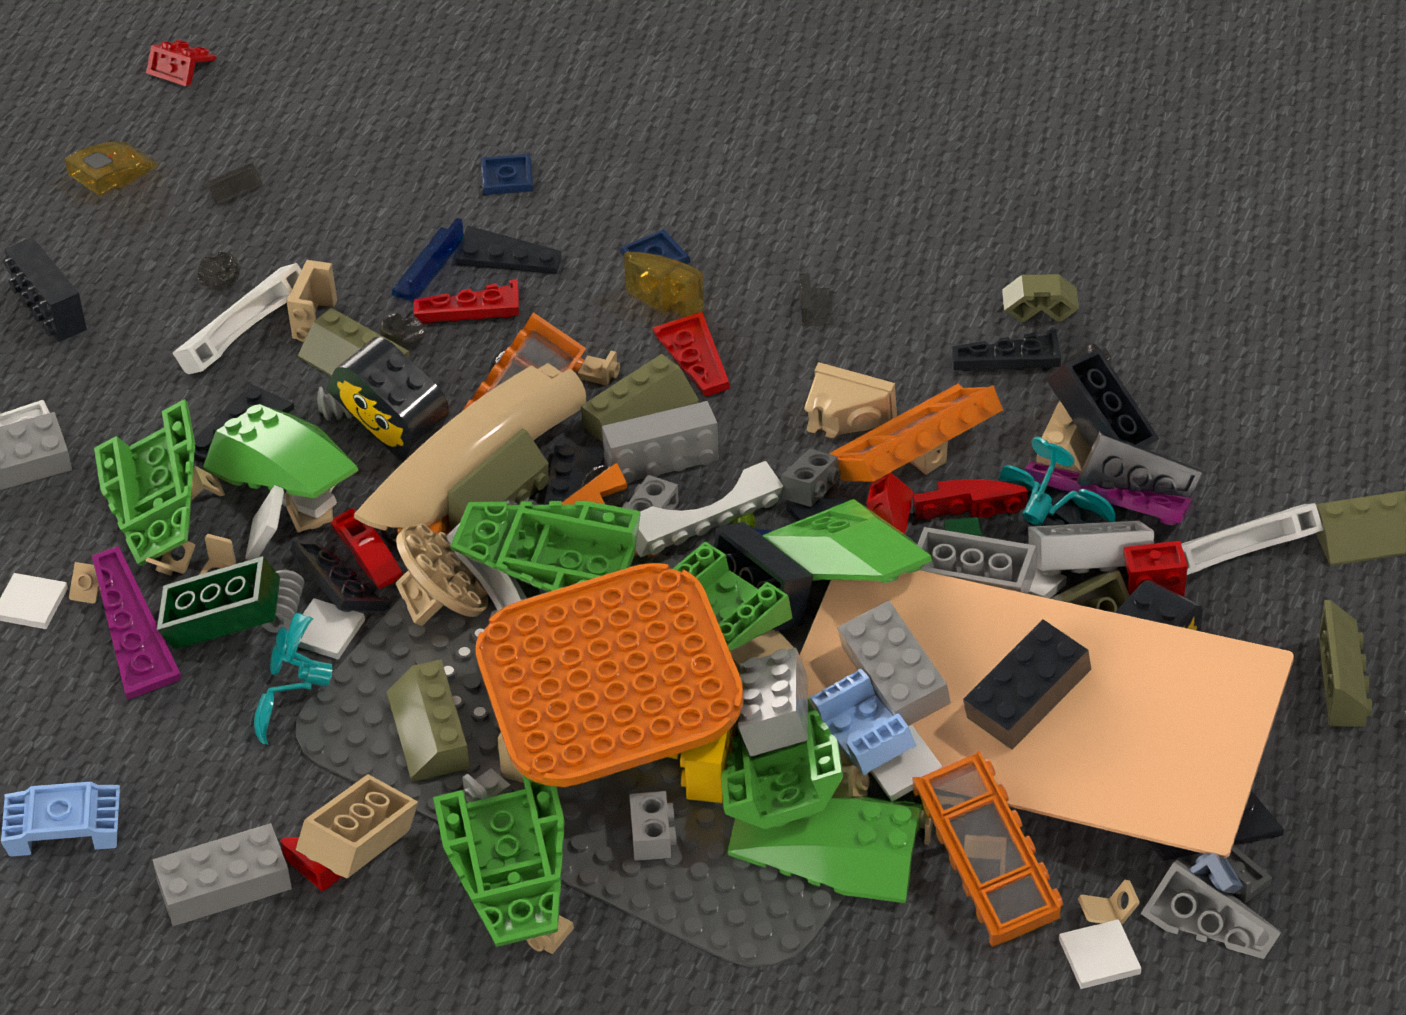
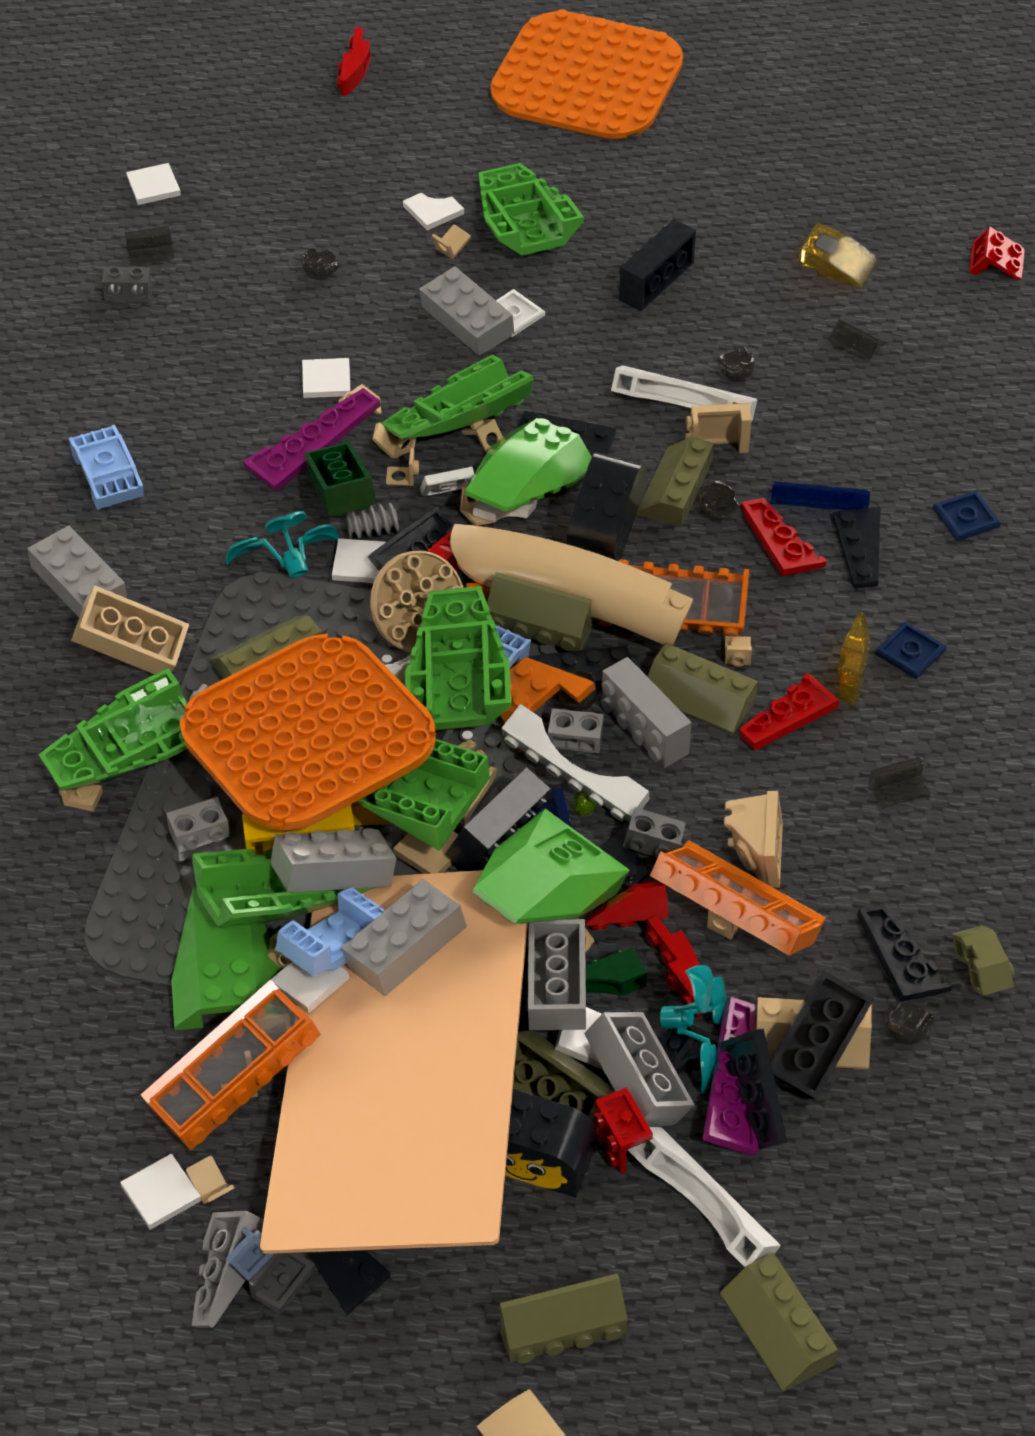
camera: 70 degrees right, 5 degrees up
black brick [963,619,1091,750] -> none

